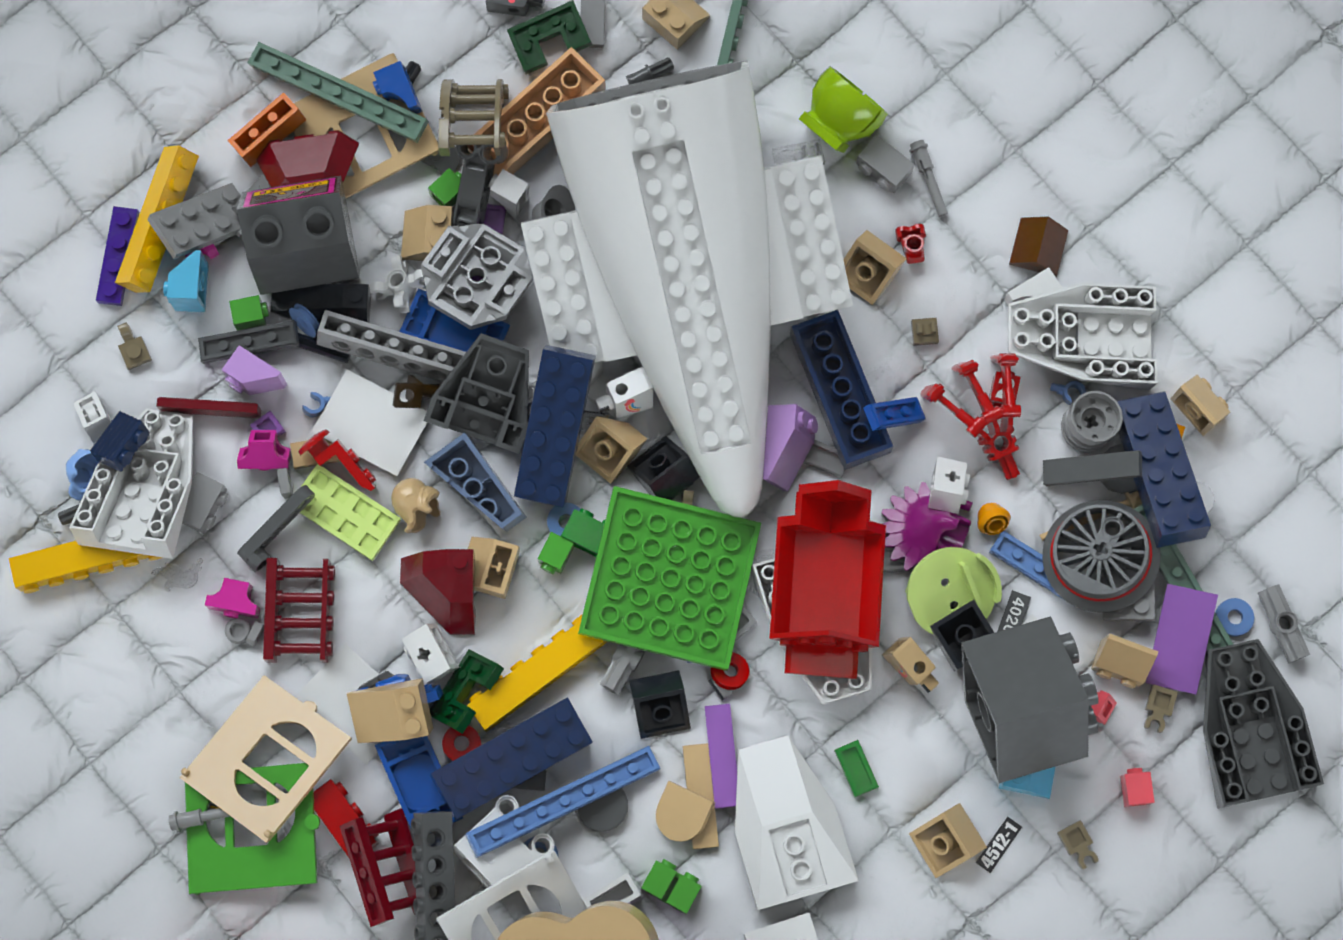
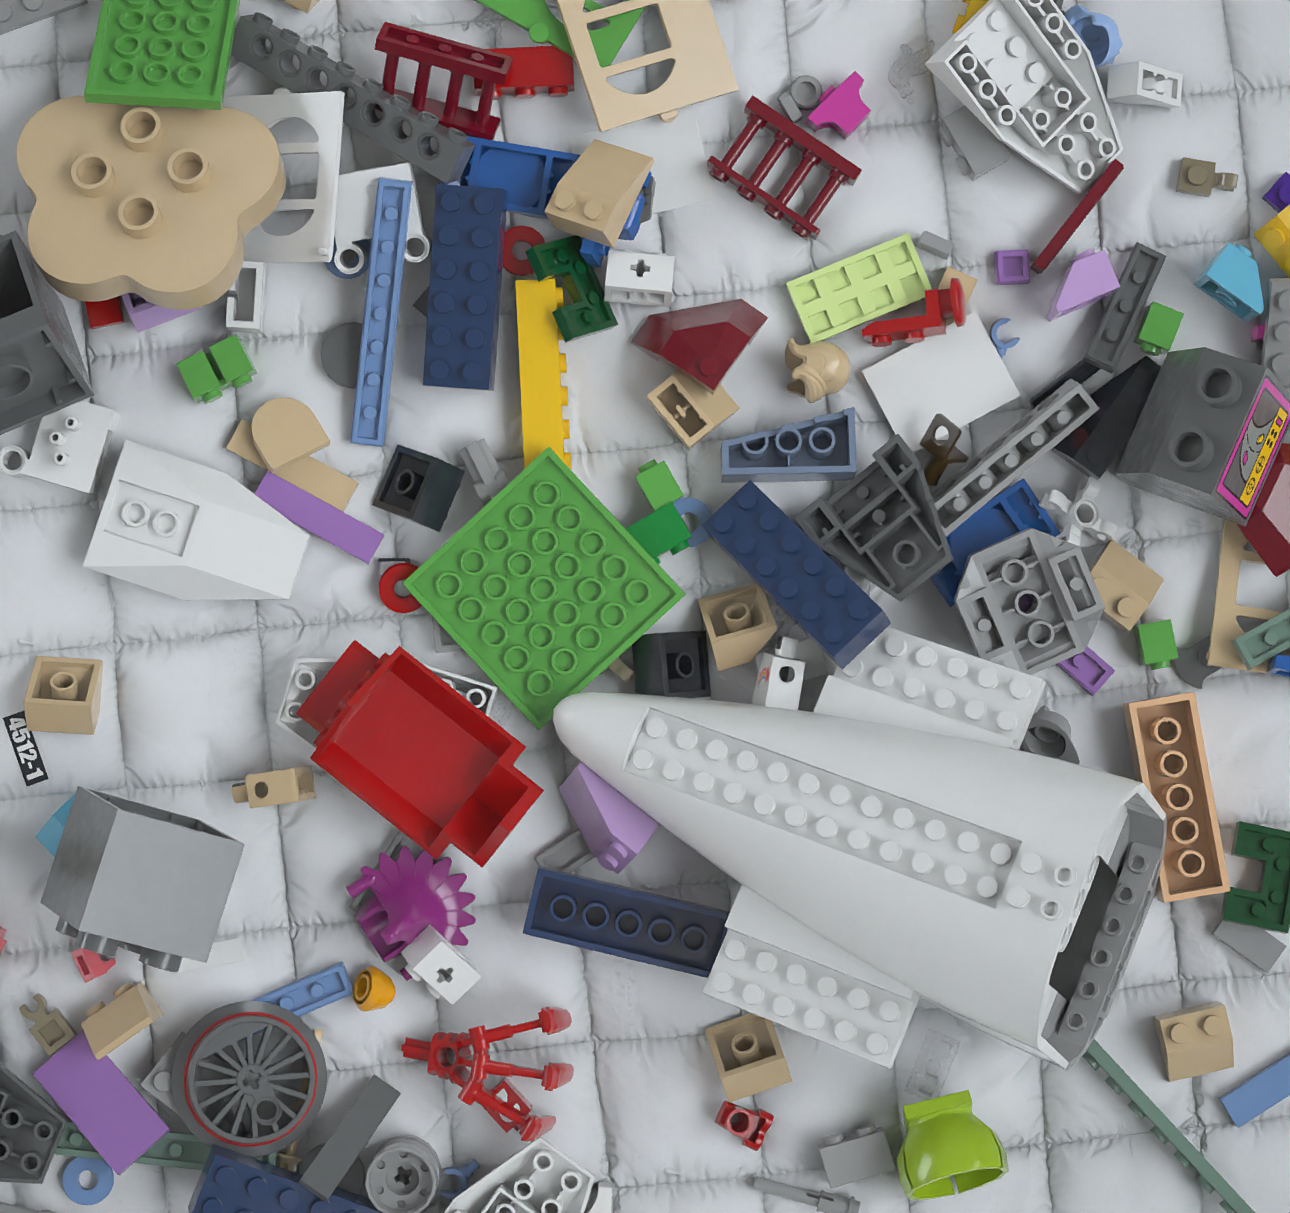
camera: 125 degrees right, 10 degrees up
dark blue brick [90,411,150,472] -> none
dark pink brick [237,430,291,471] -> none
dark grey beam [237,485,315,572] -> none
medium blue piece [289,303,319,338] -> none
dark tan fence [438,79,509,156] -> none
dark grey piece [452,145,508,227] -> none
white arch [488,169,529,218] -> none
dark grey axle [626,57,674,84] -> none
green tile [834,740,879,797] -> none
blue tile [863,397,926,431] -> none
yellowish green piece [905,547,1002,635] -> none
dark tan tile [911,317,939,346] -> none
black slope [930,600,994,671] -> none
dark grey sticker [997,590,1031,632] -> none

